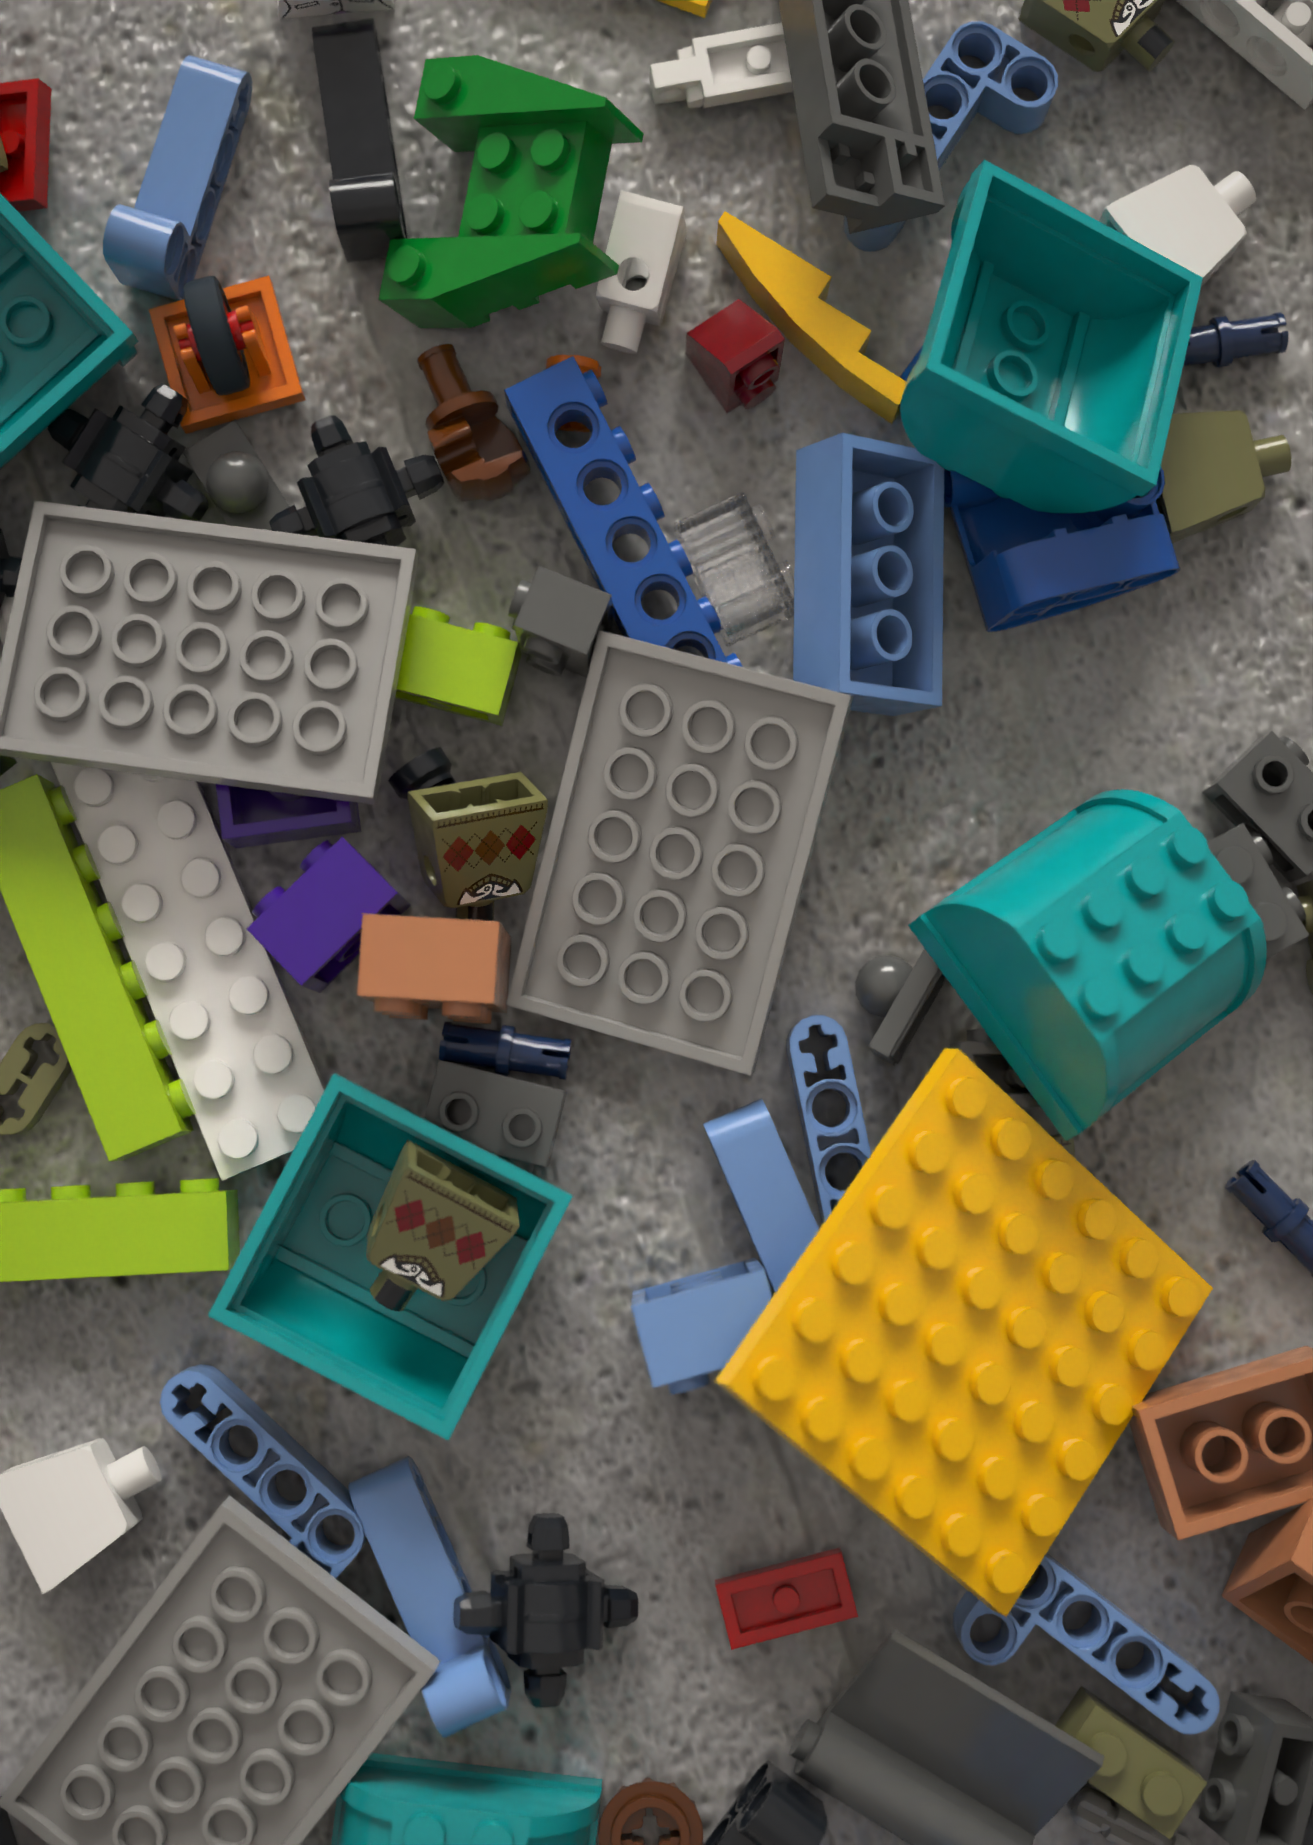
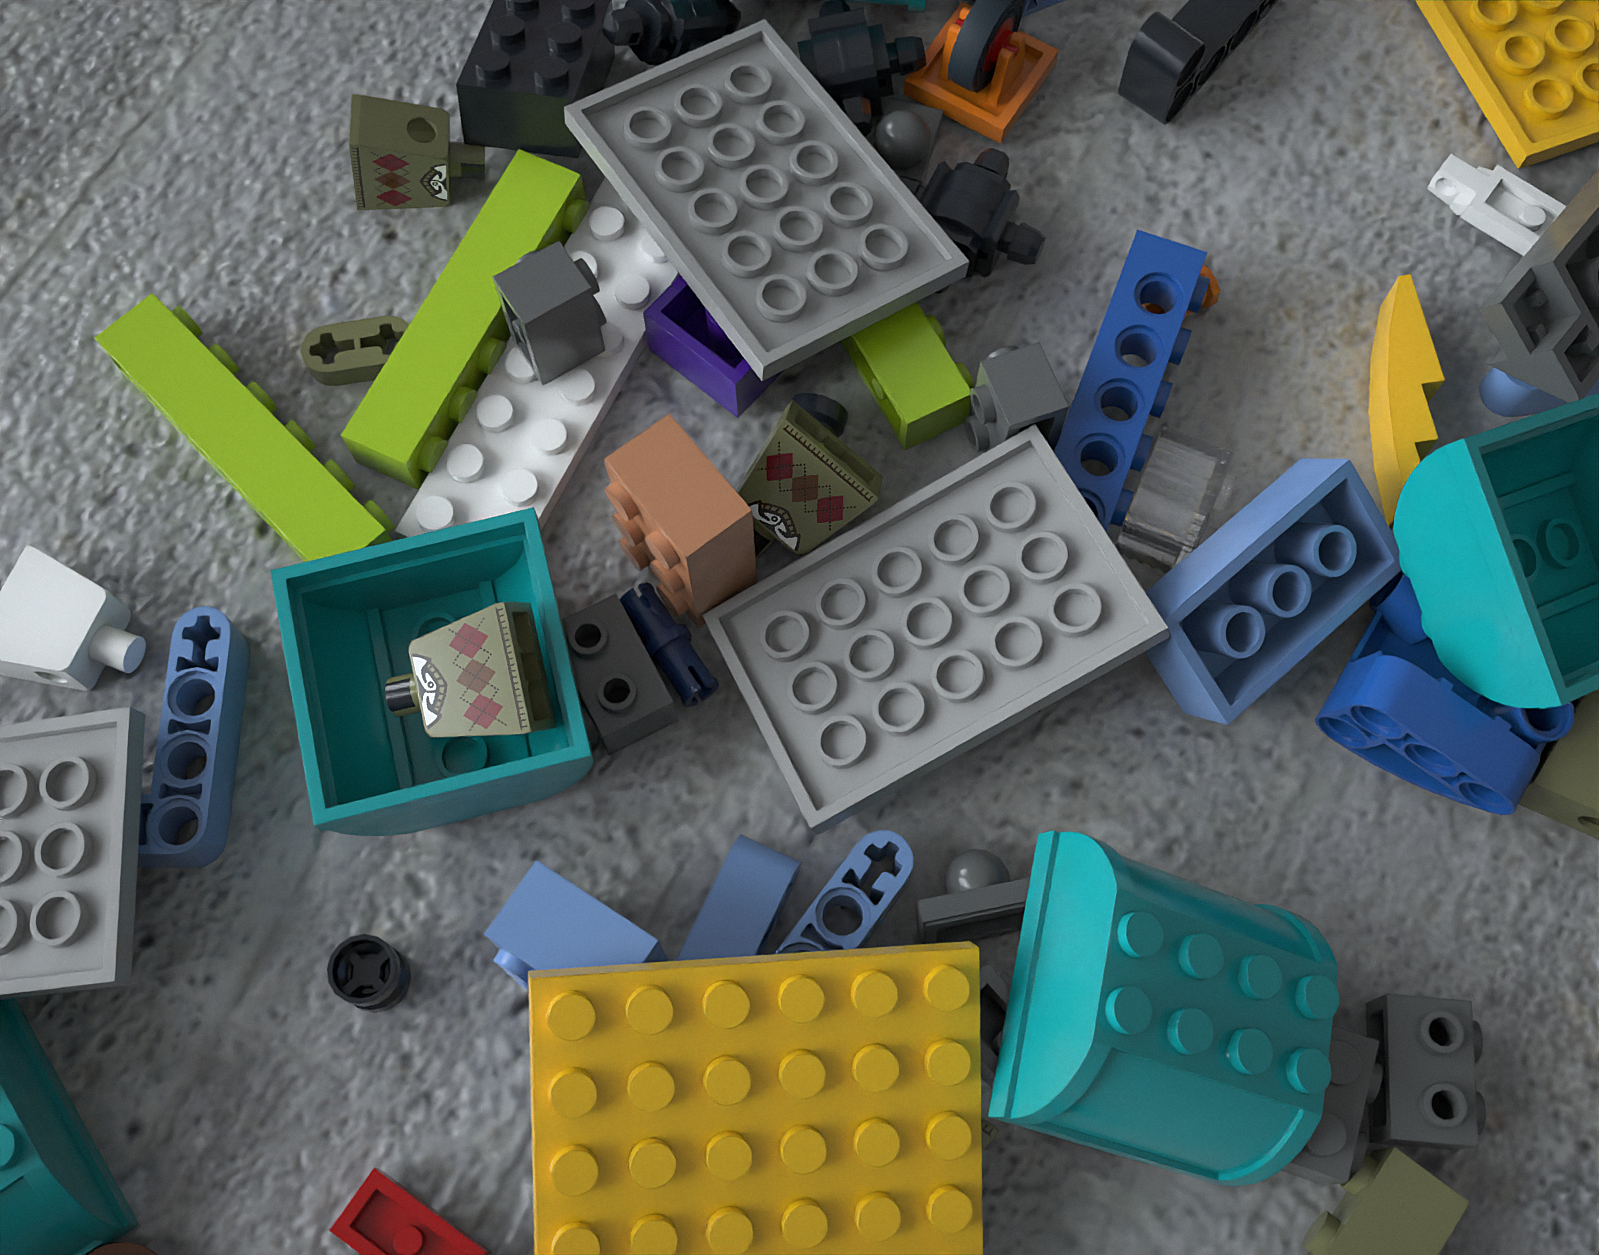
camera: 50 degrees right, 15 degrees down
dark purple brick [246,837,411,993] -> none
medium blue beam [348,1456,511,1738] -> none
green wedge [378,55,644,329] -> none
reddish brown piece [417,344,531,502] -> none
black piece [453,1513,638,1708] -> none
white torso [596,190,687,354] -> none
dark red slope [686,299,785,413] -> none
none -> black wheel [327,934,411,1013]
none -> dark grey brick [493,241,607,385]

